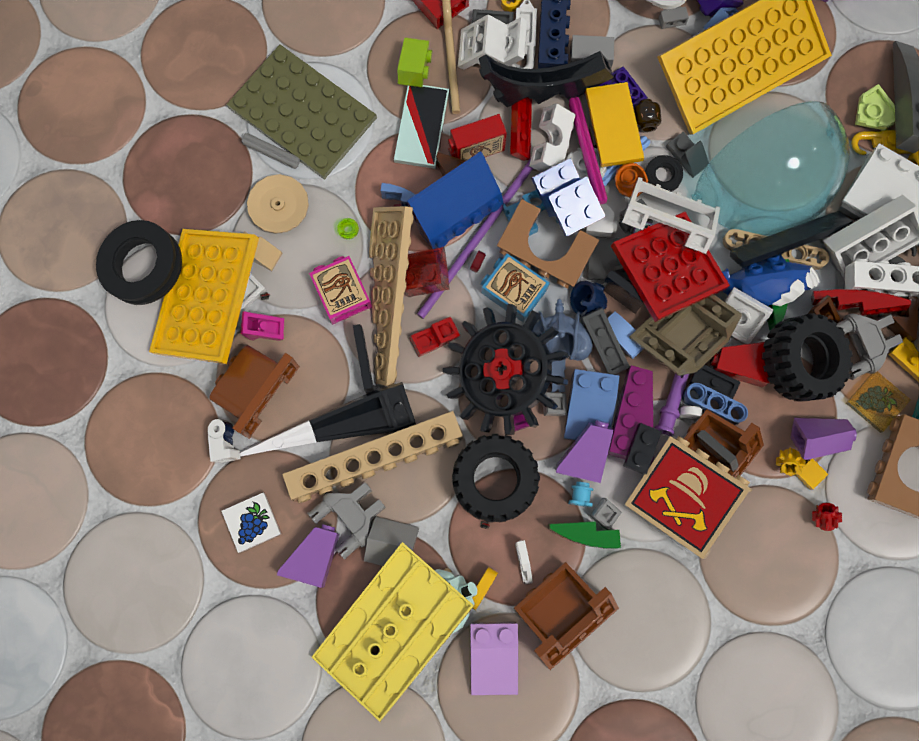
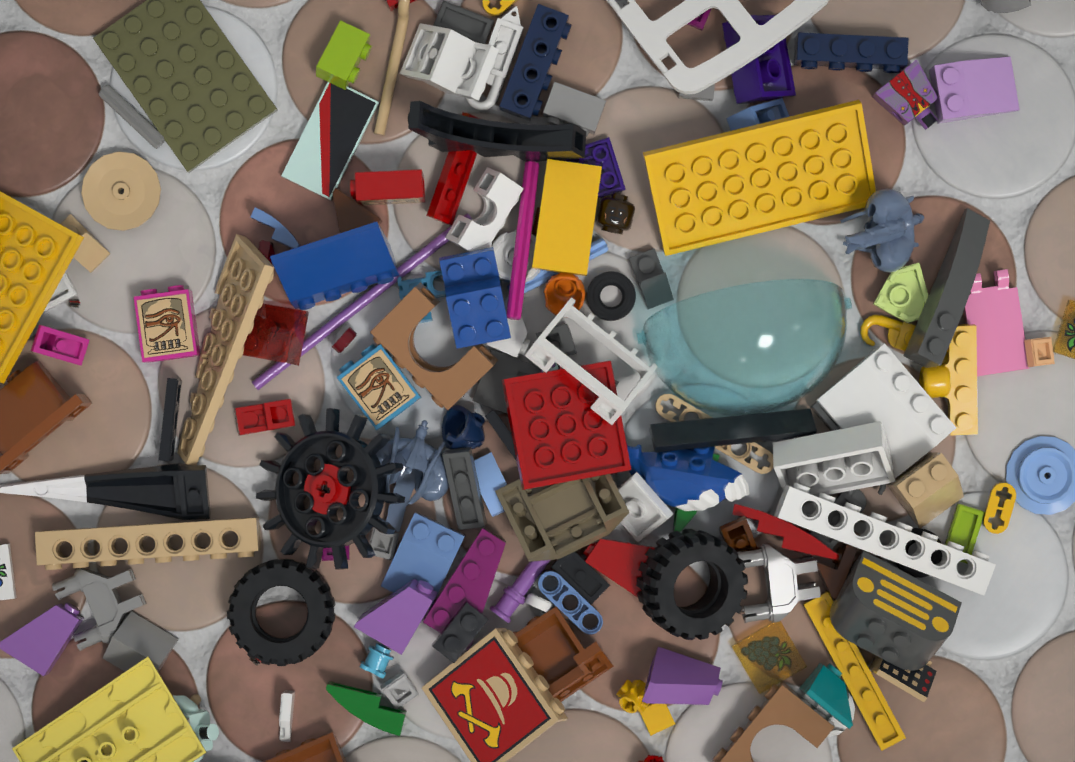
camera: 10 degrees right, 10 degrees up
clear neon green plate [337,218,359,239] -> none
yellow beam [472,566,498,611] -> none
dark grey tile [697,430,739,472] -> none
none -> sand blue hair [840,188,924,272]

